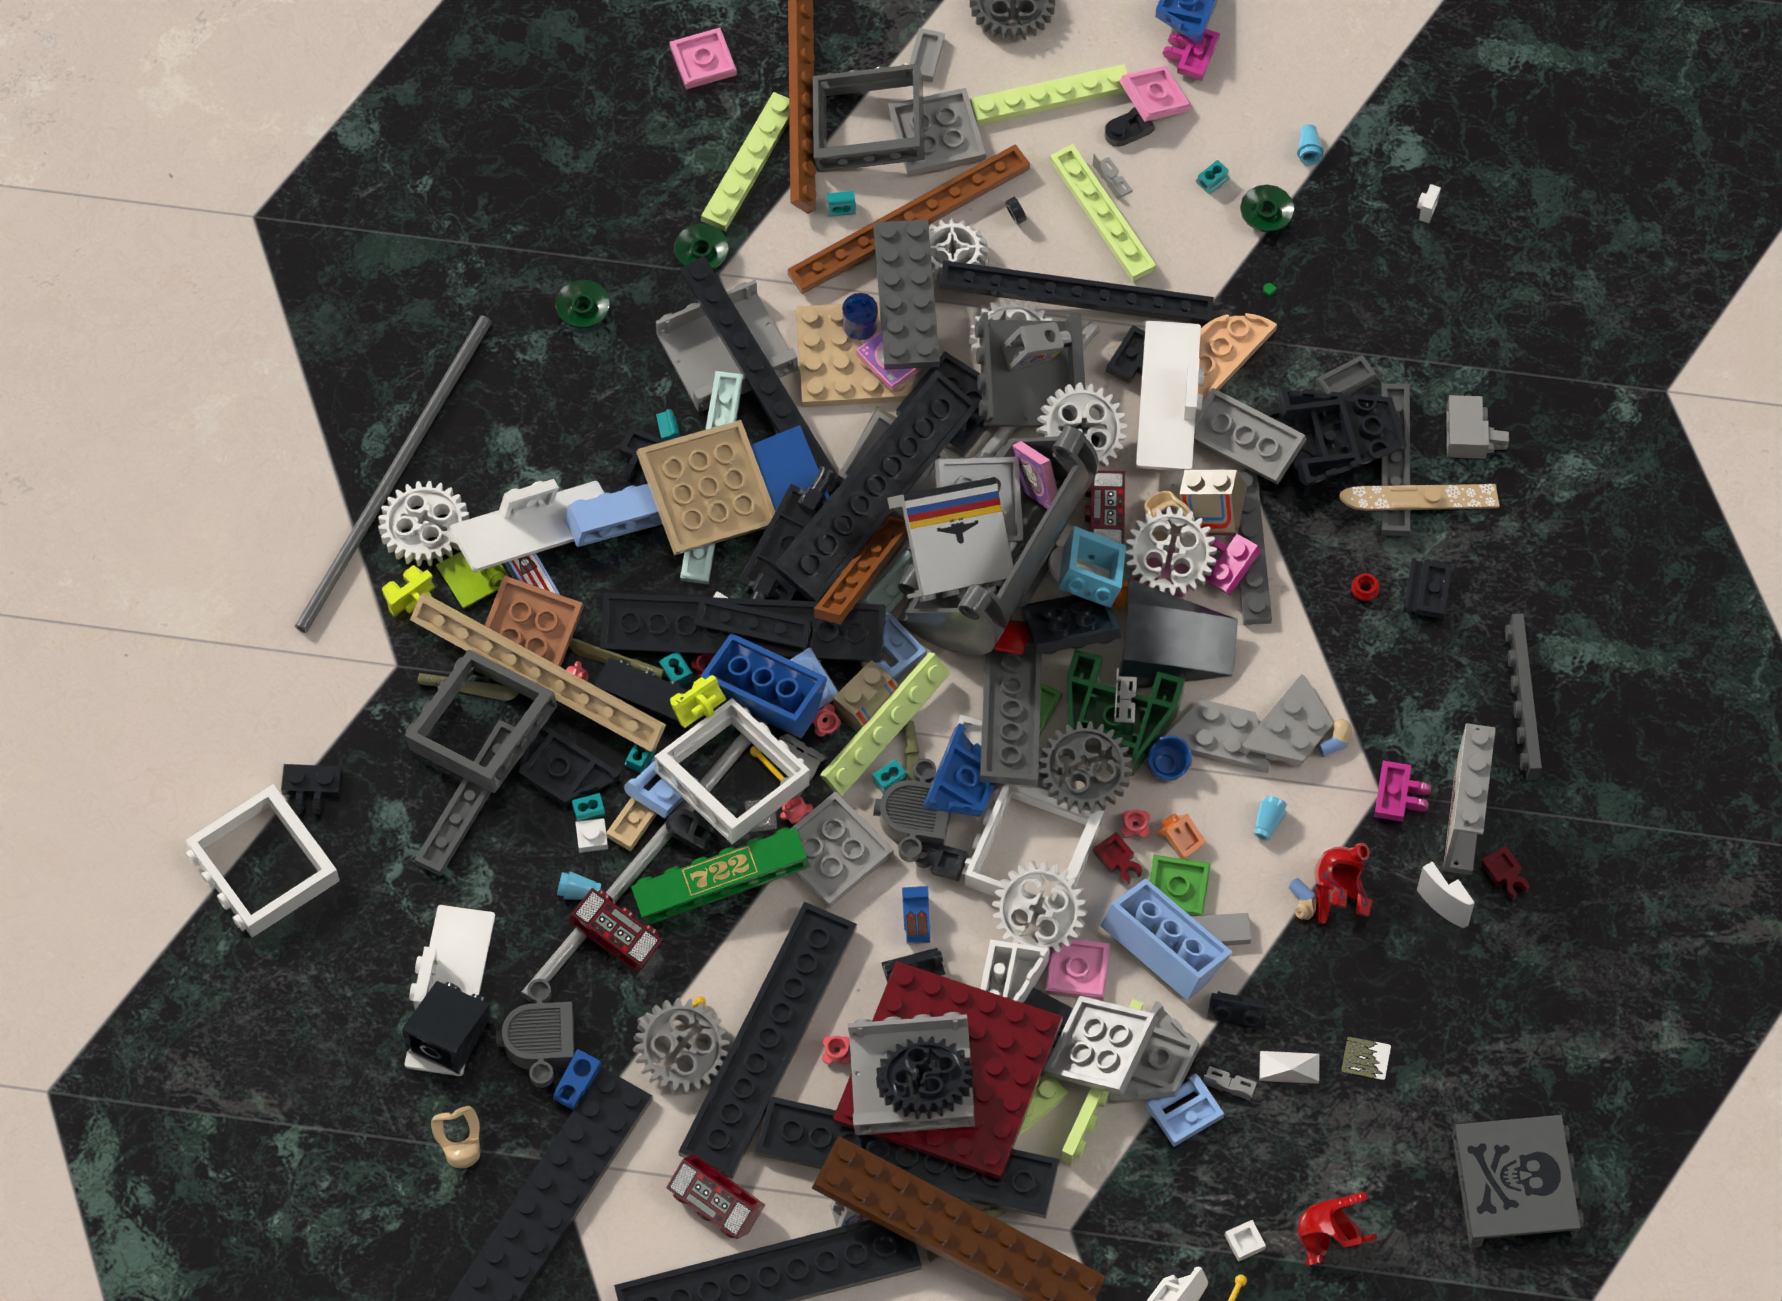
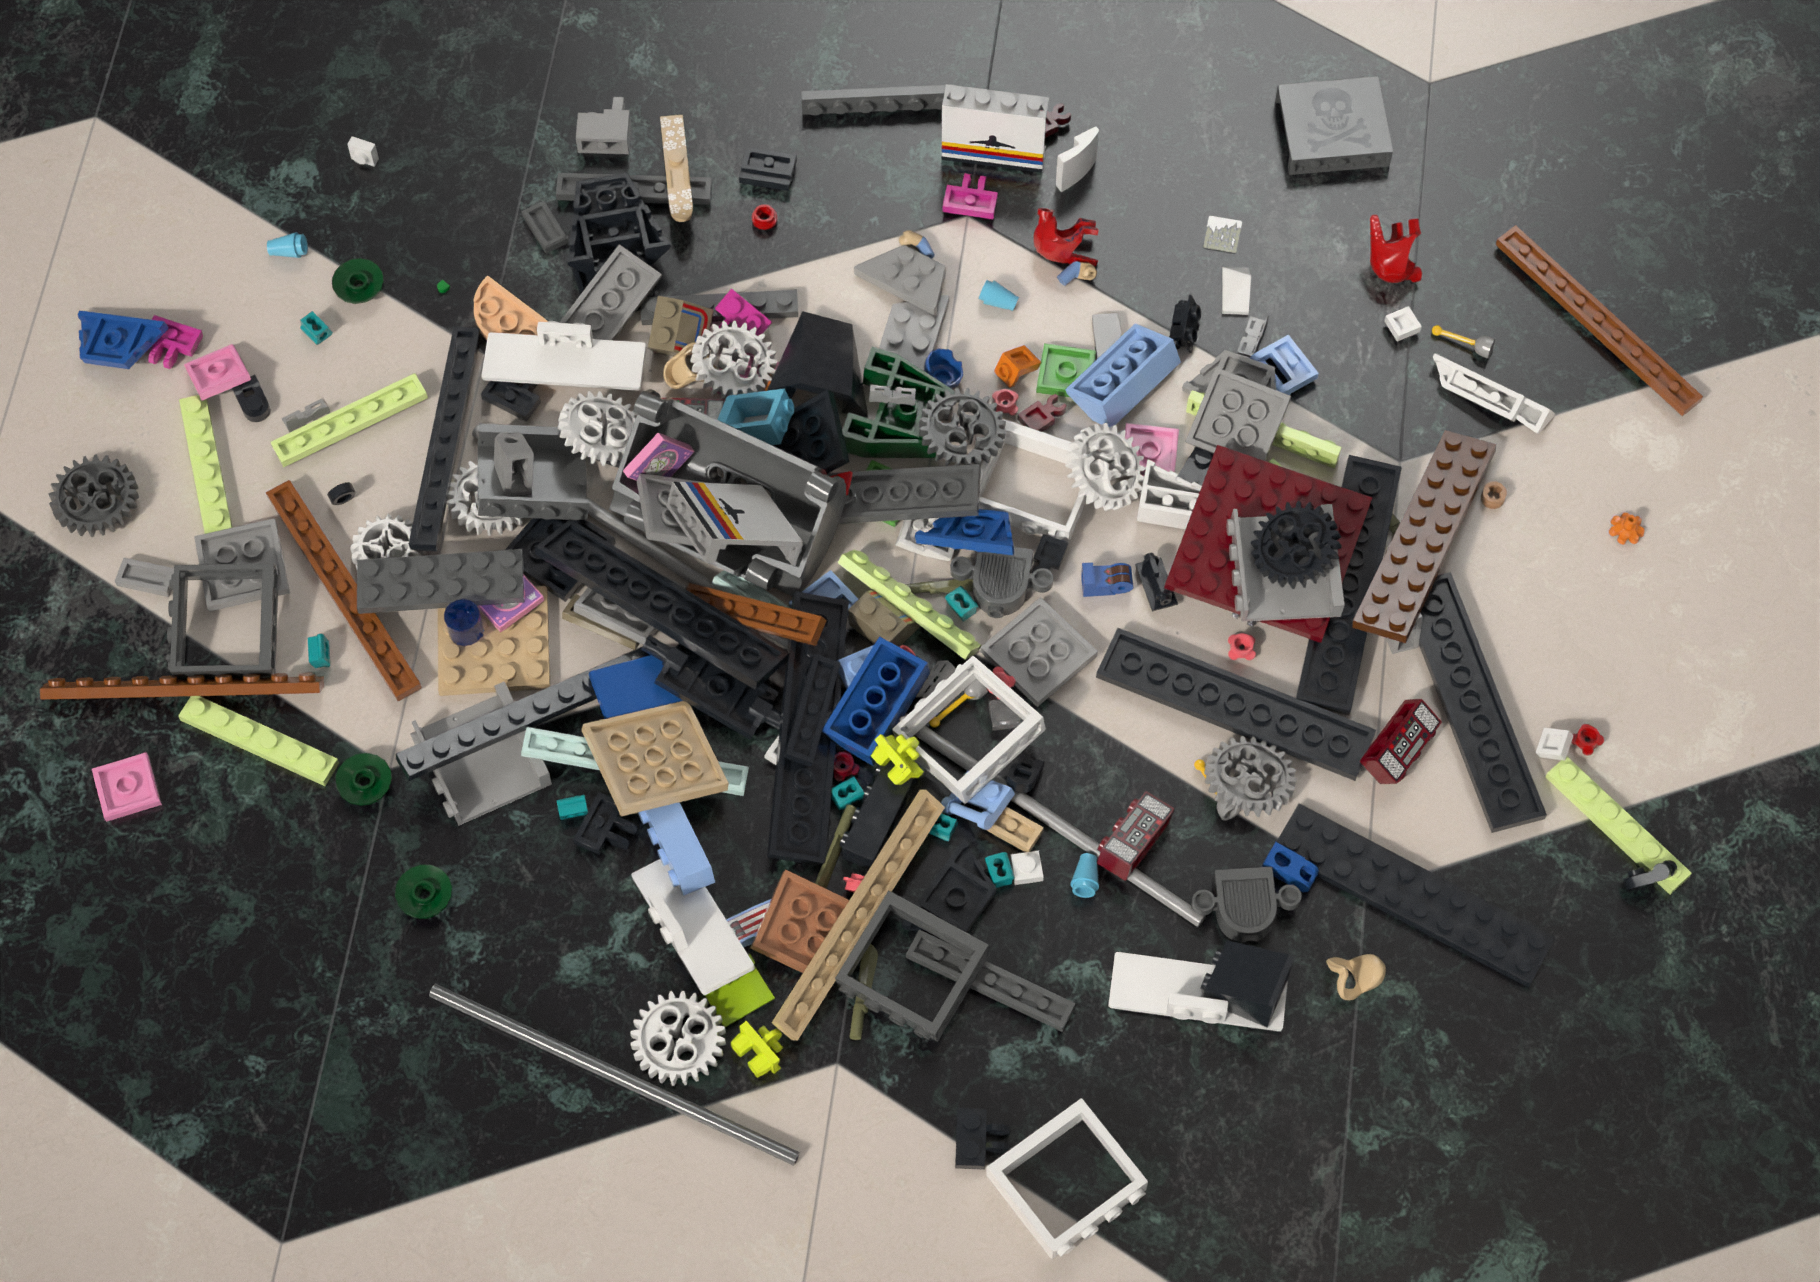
camera: 90 degrees left, 0 degrees up
green brick [631,827,810,925] -> none

